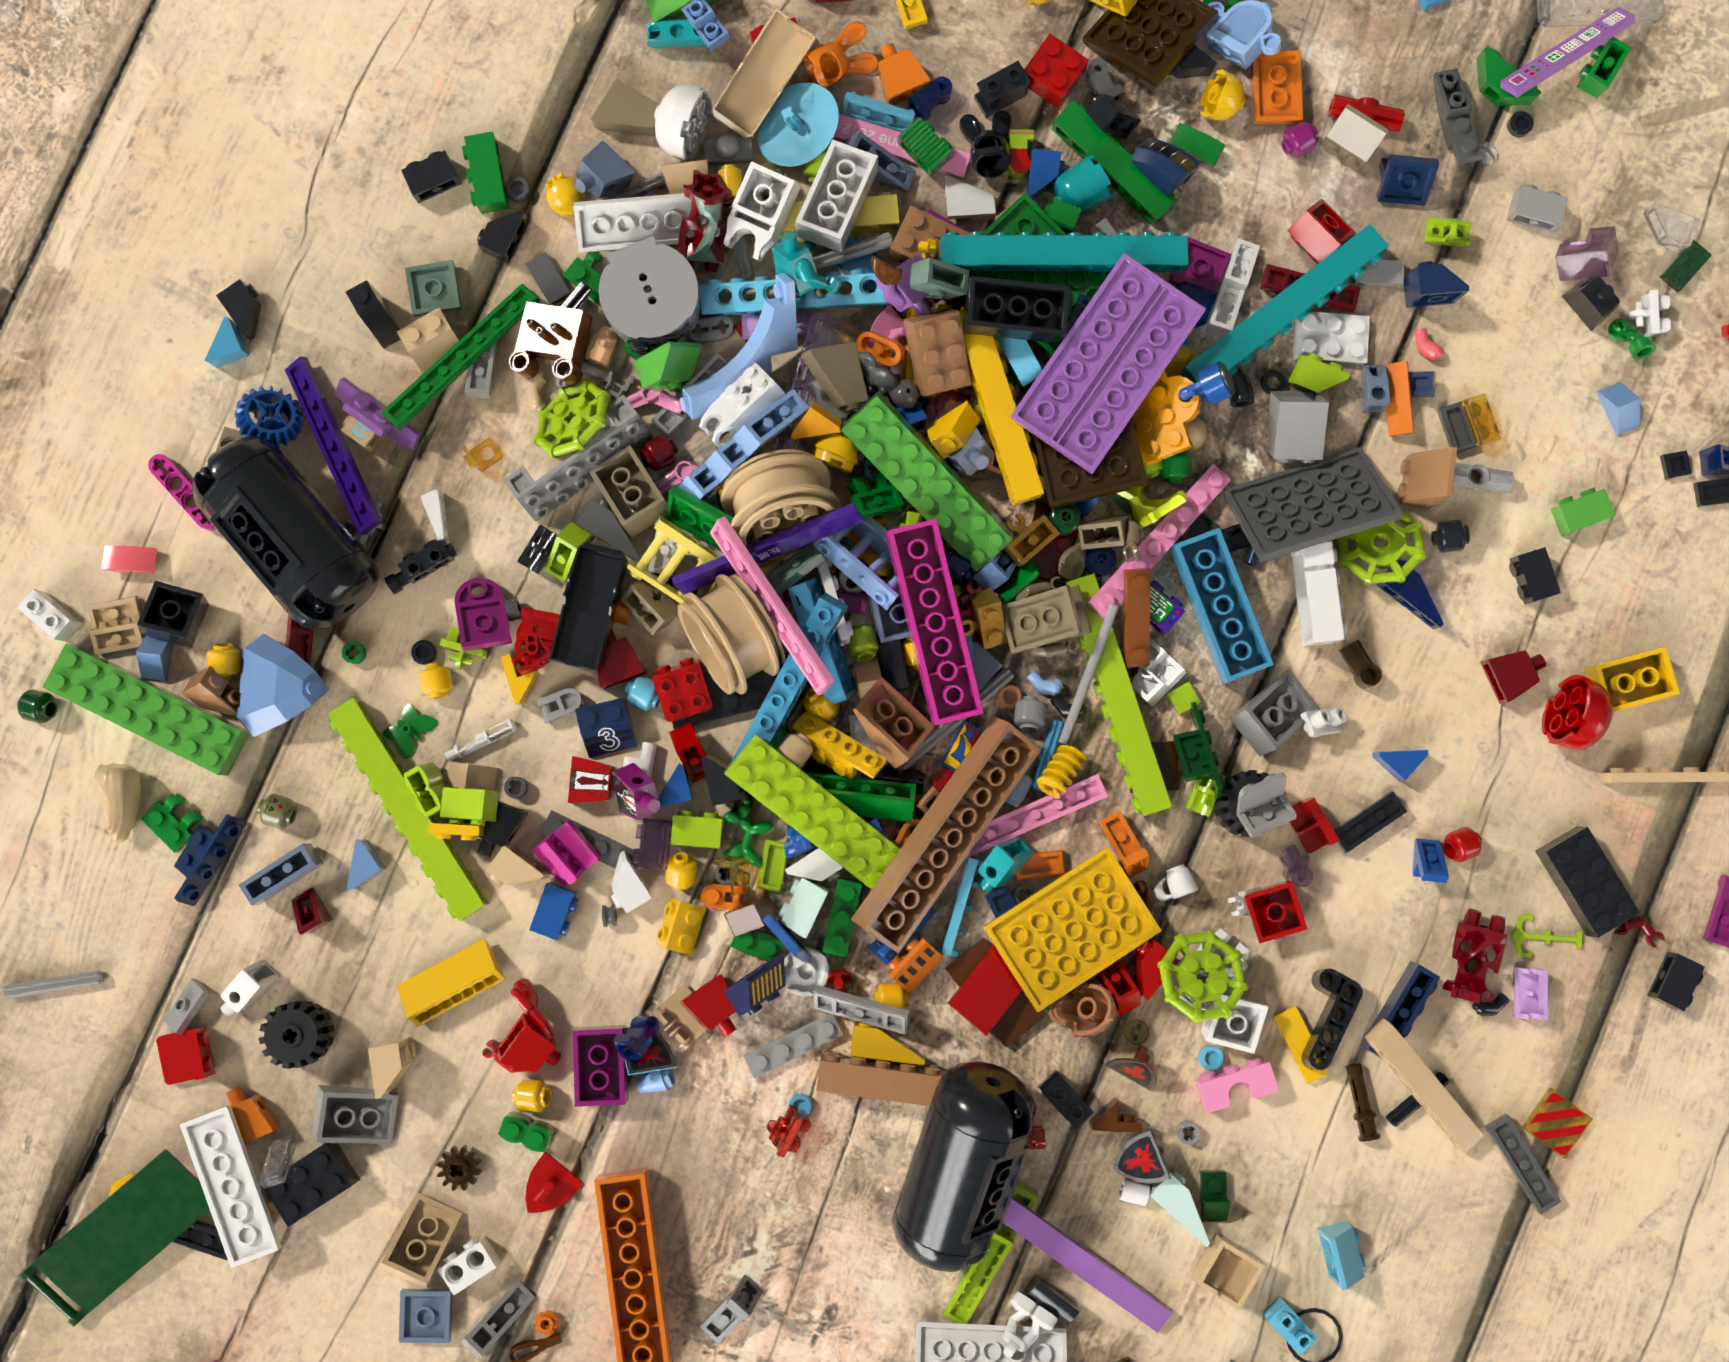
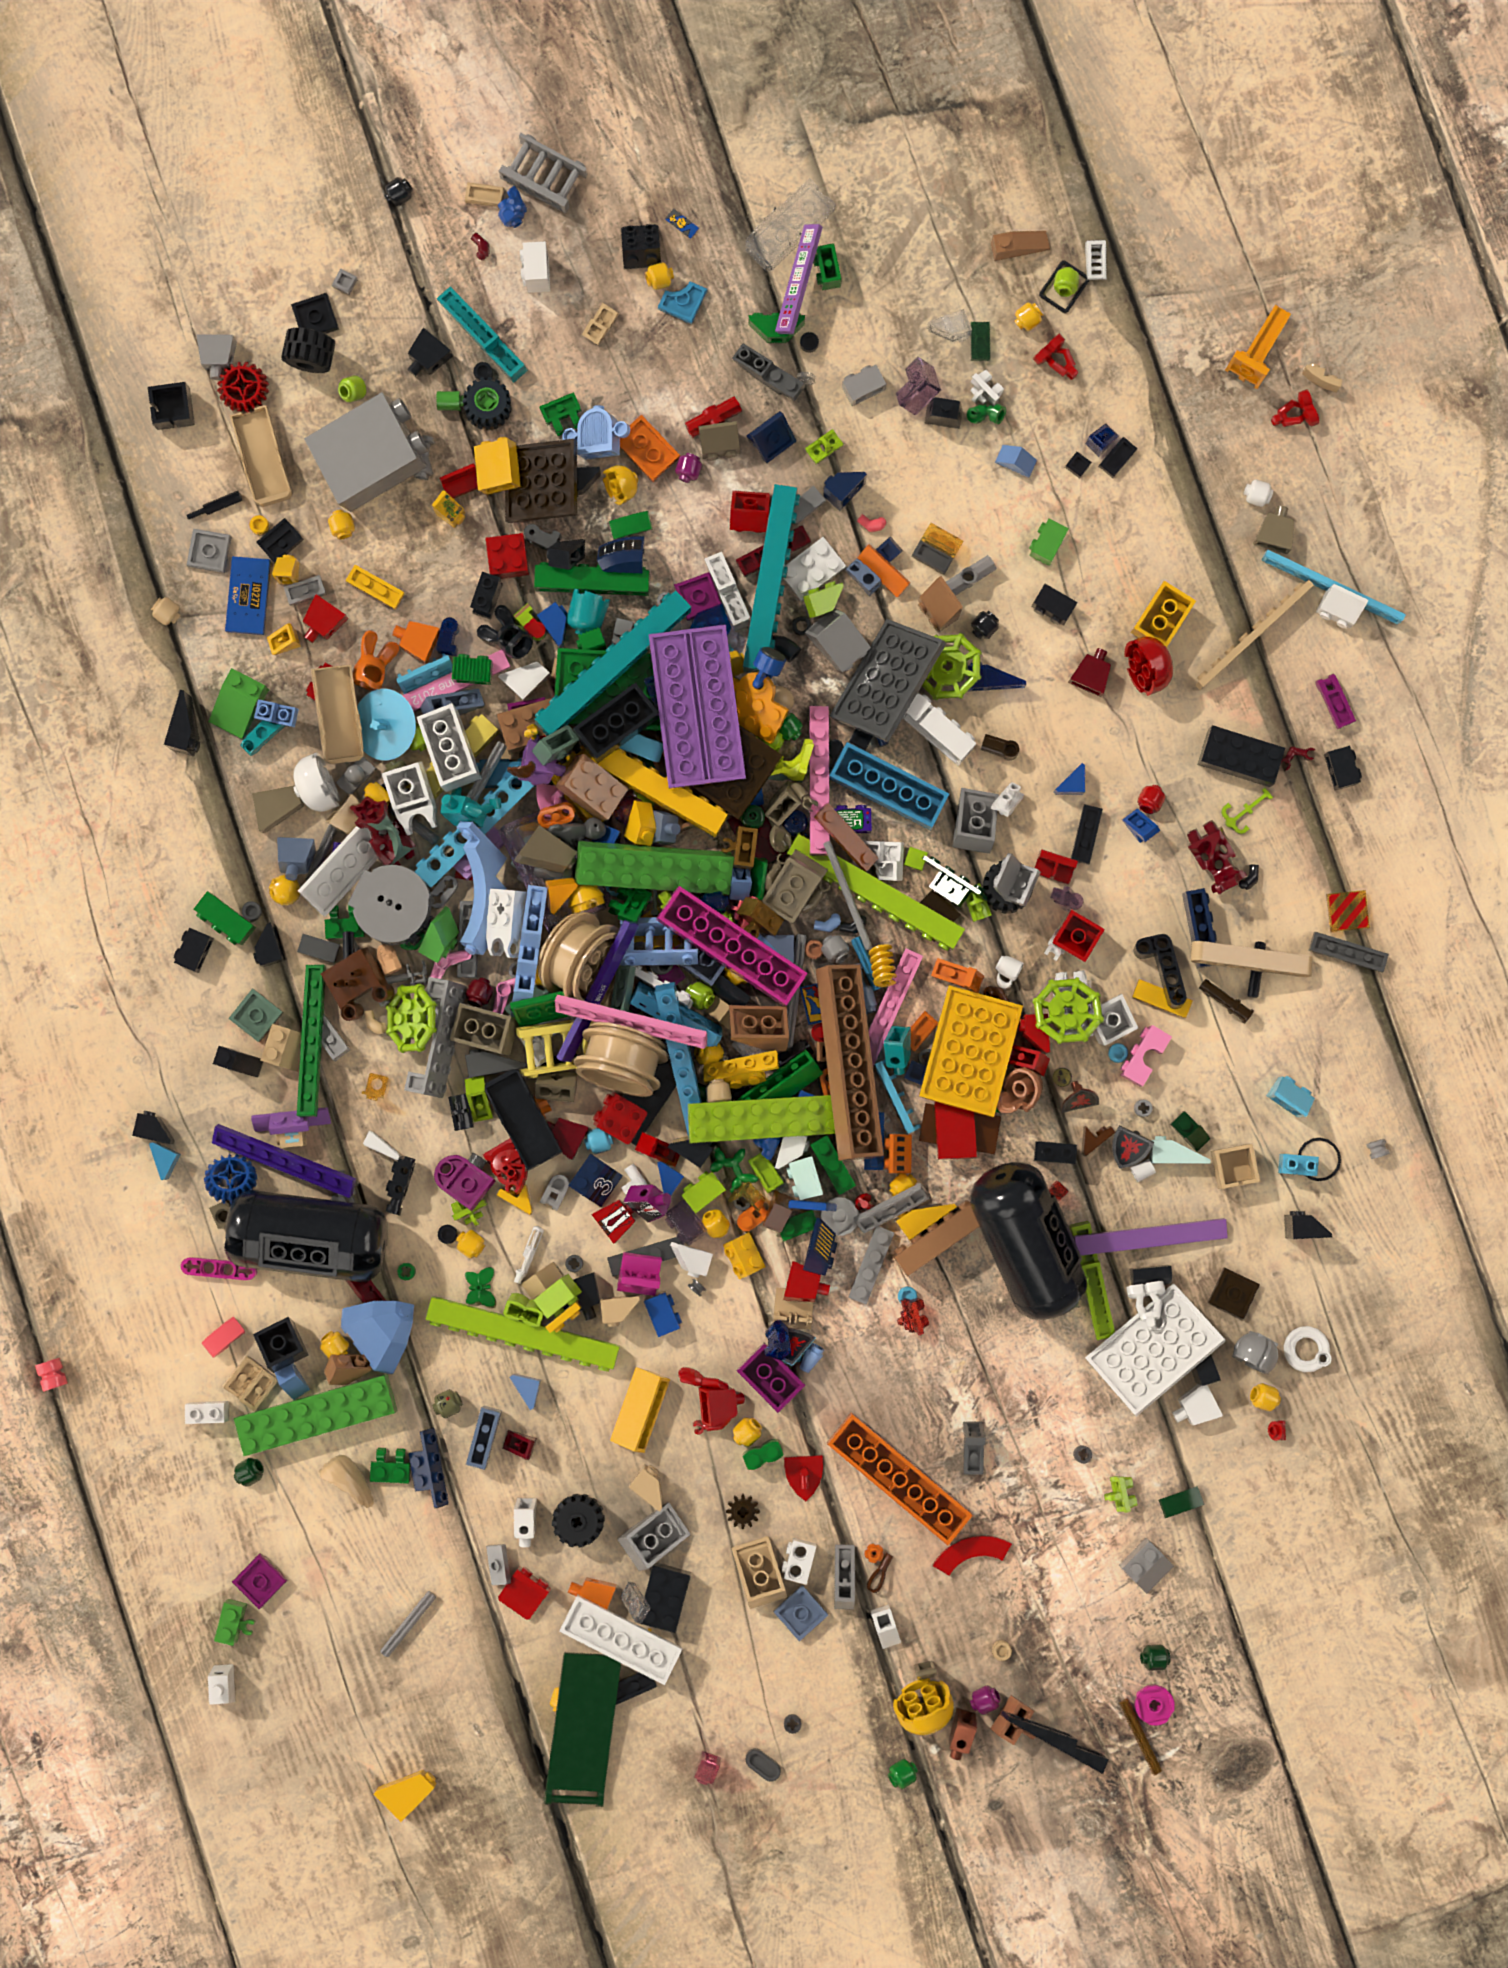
camera: 40 degrees left, 0 degrees up
lavender hinge [1513,967,1548,1020] -> none

